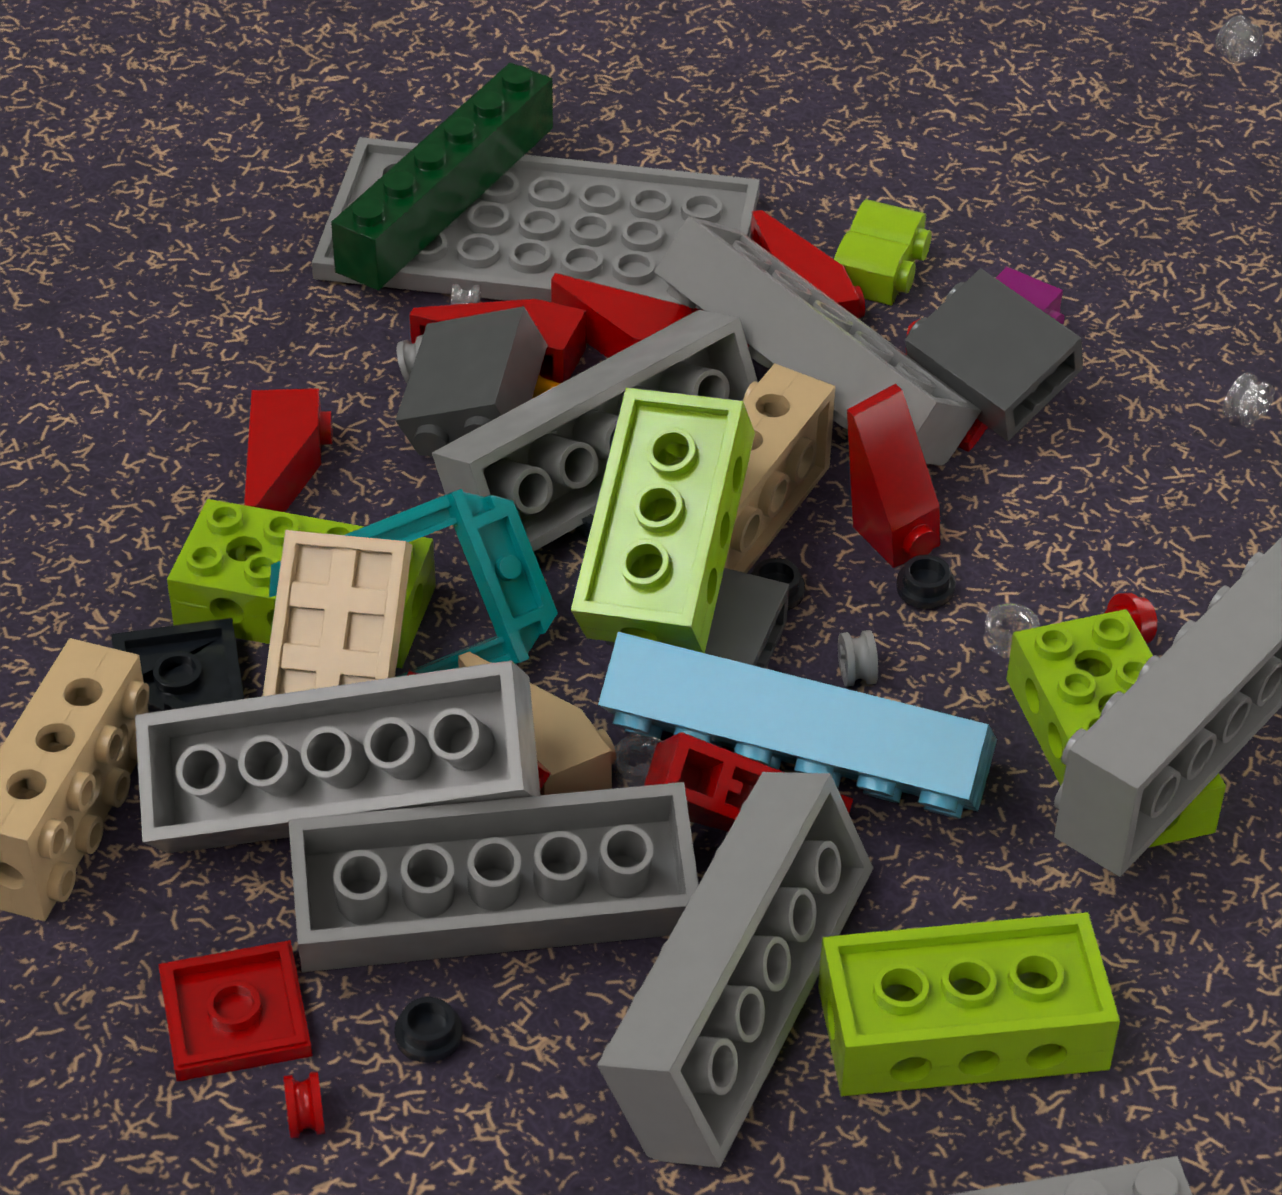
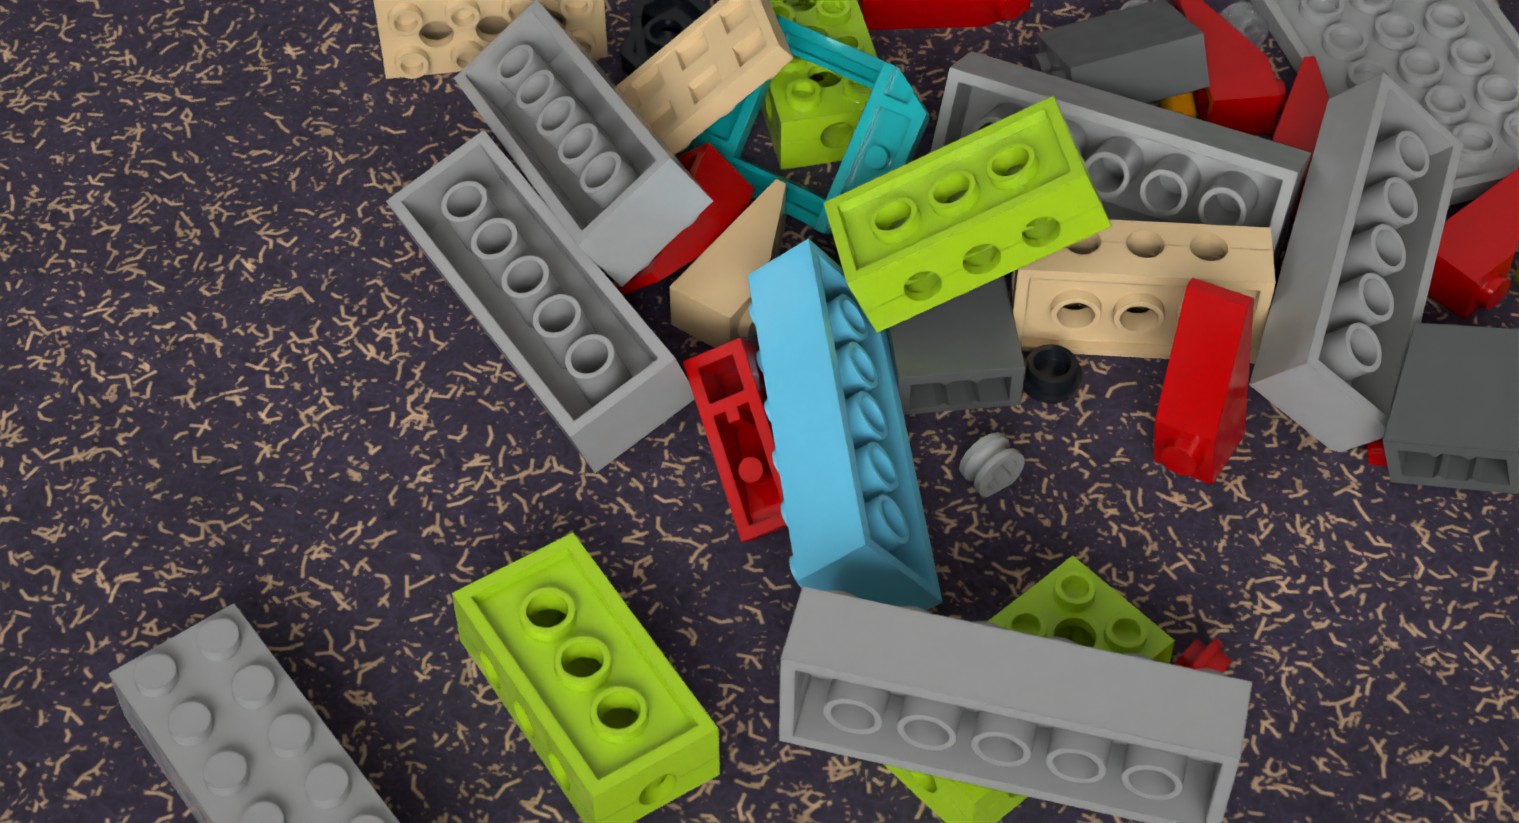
camera: 65 degrees right, 5 degrees up
red tile [158,940,312,1082] -> none
red bush [283,1071,325,1139] -> none
black plate [394,997,463,1063] -> none
light grey brick [597,772,873,1168] -> none
black plate [896,555,956,609] -> none
clear bush [983,603,1039,658] -> none

